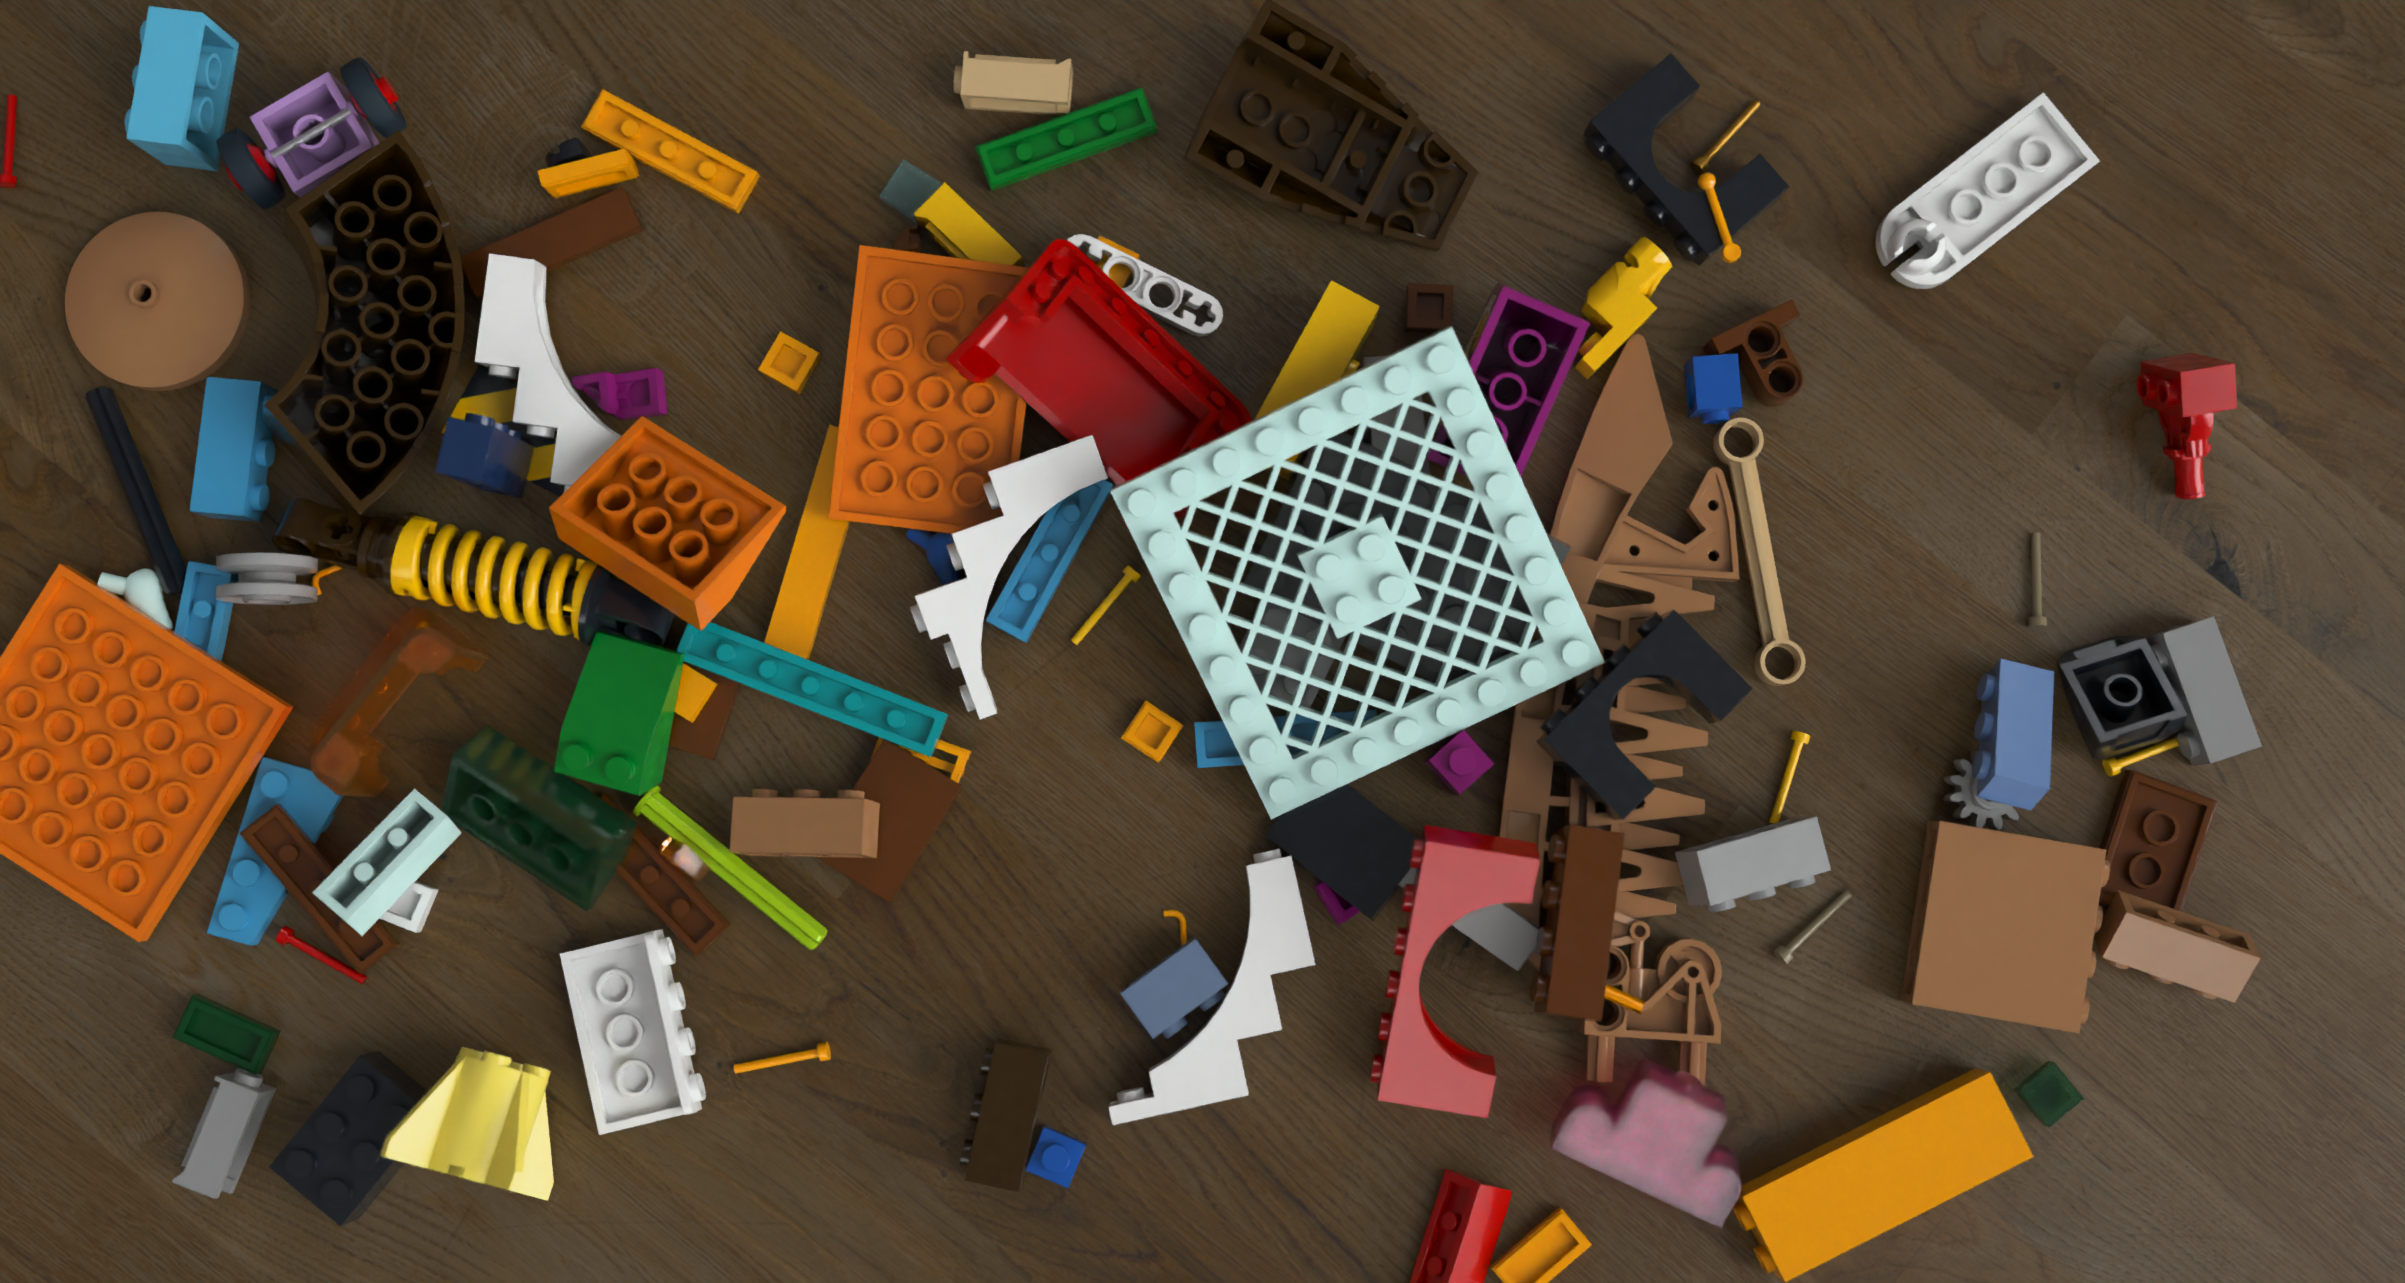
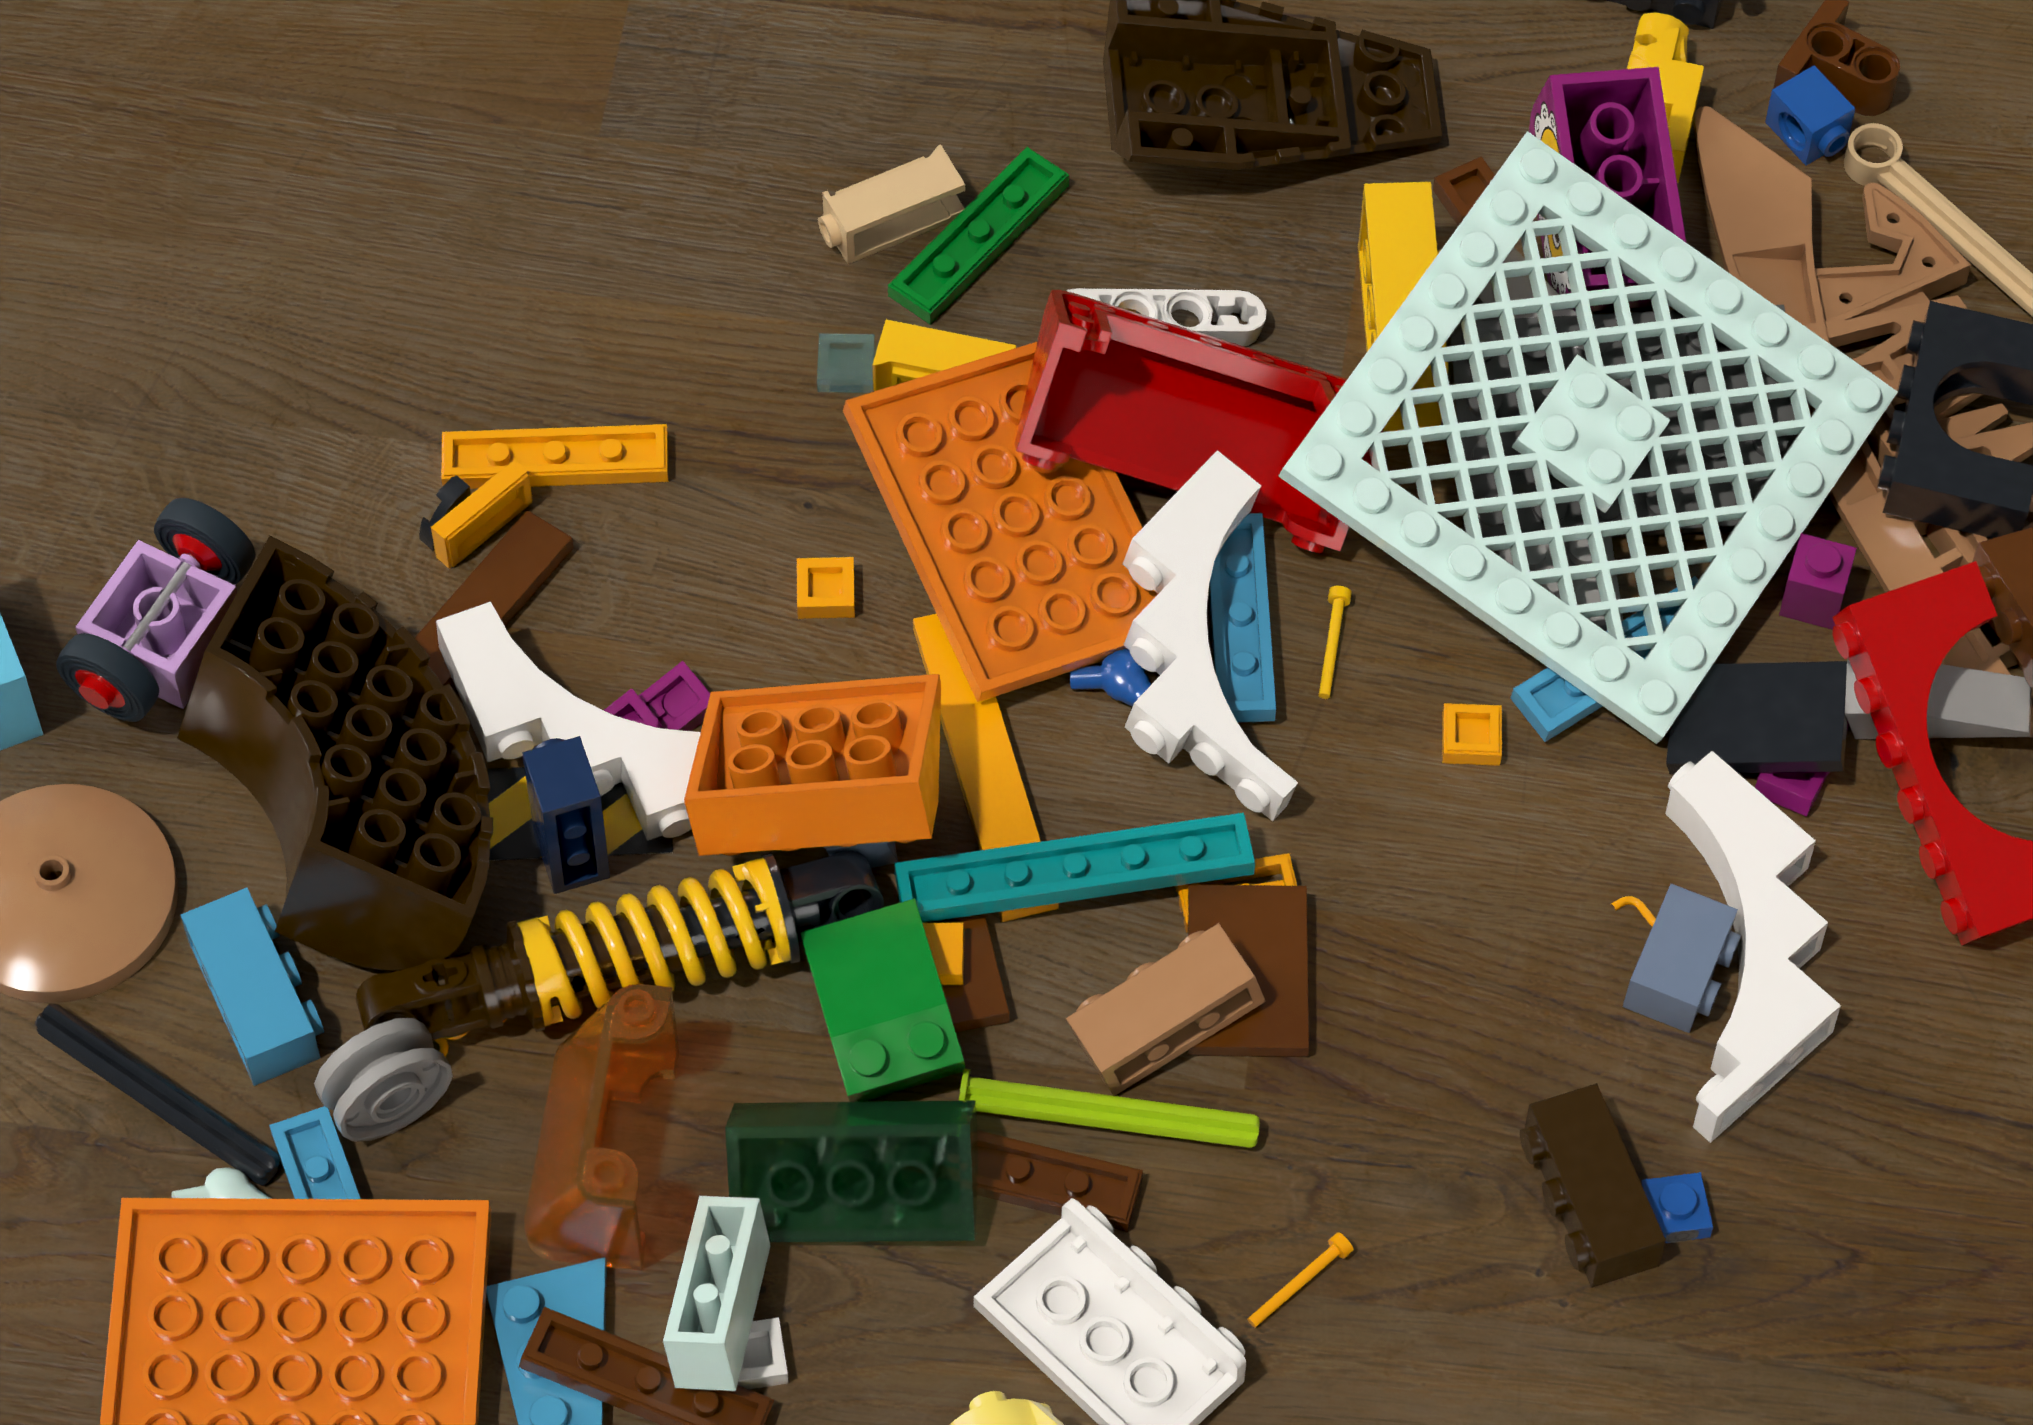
camera: 30 degrees left, 25 degrees down
clear orange tile [659,837,710,882] -> none

